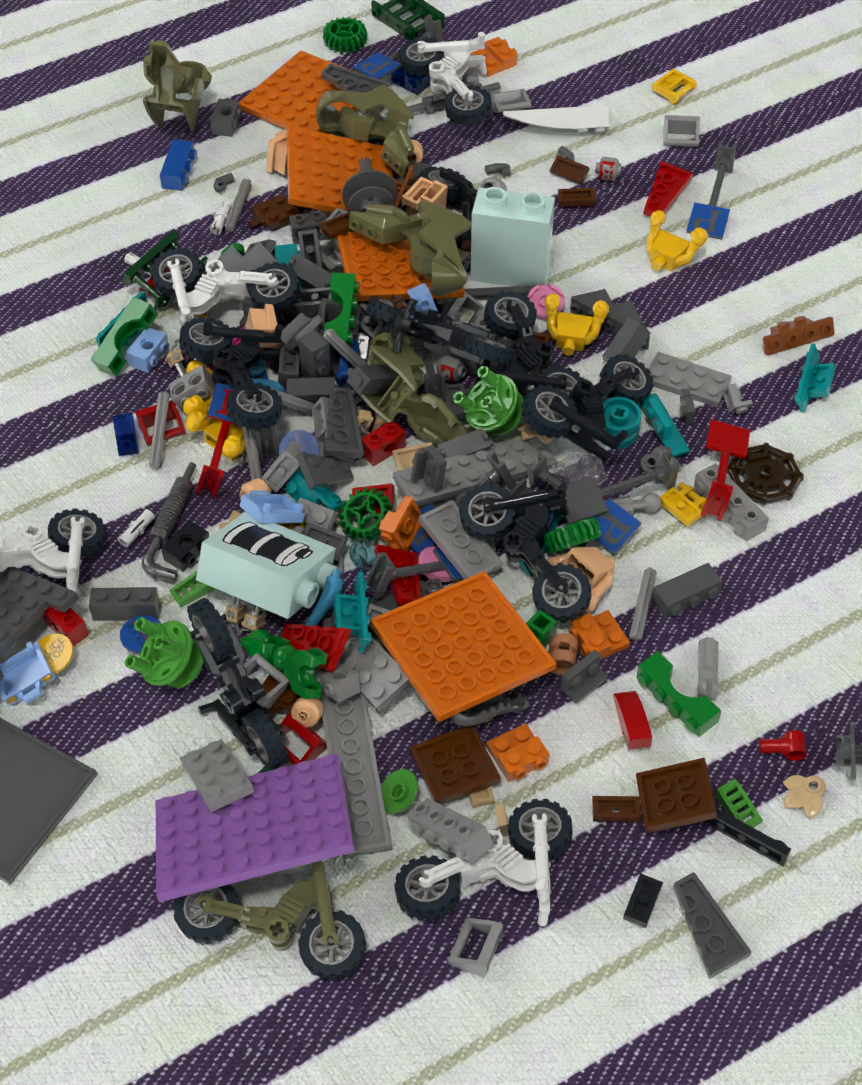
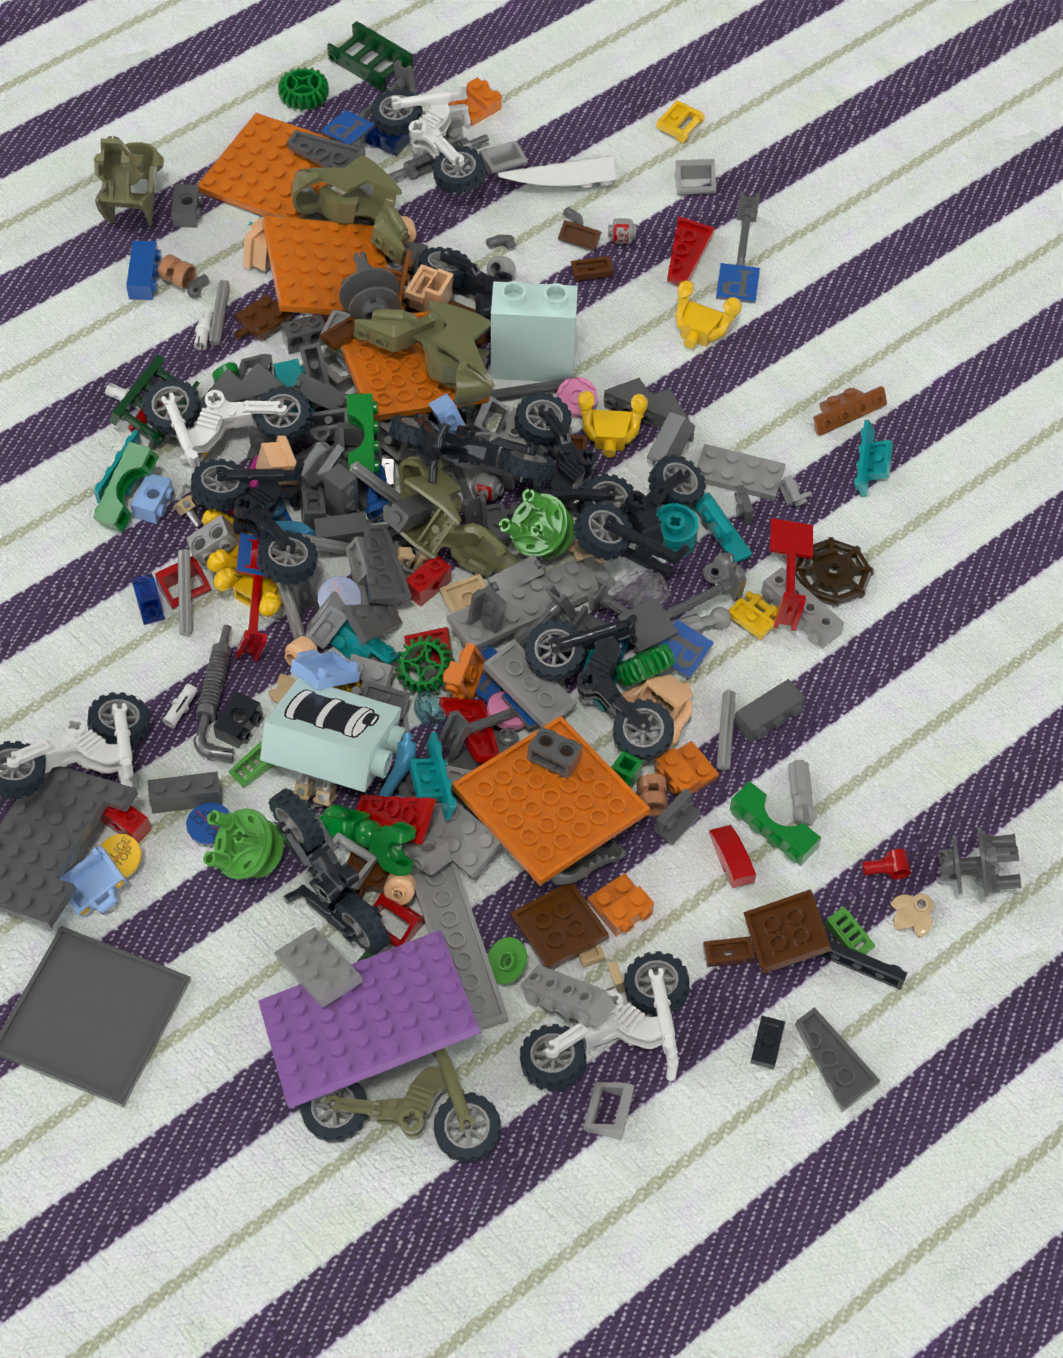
camera: 10 degrees left, 5 degrees up
none -> nougat wheel [158,254,196,289]
none -> dark grey brick [527,726,583,779]

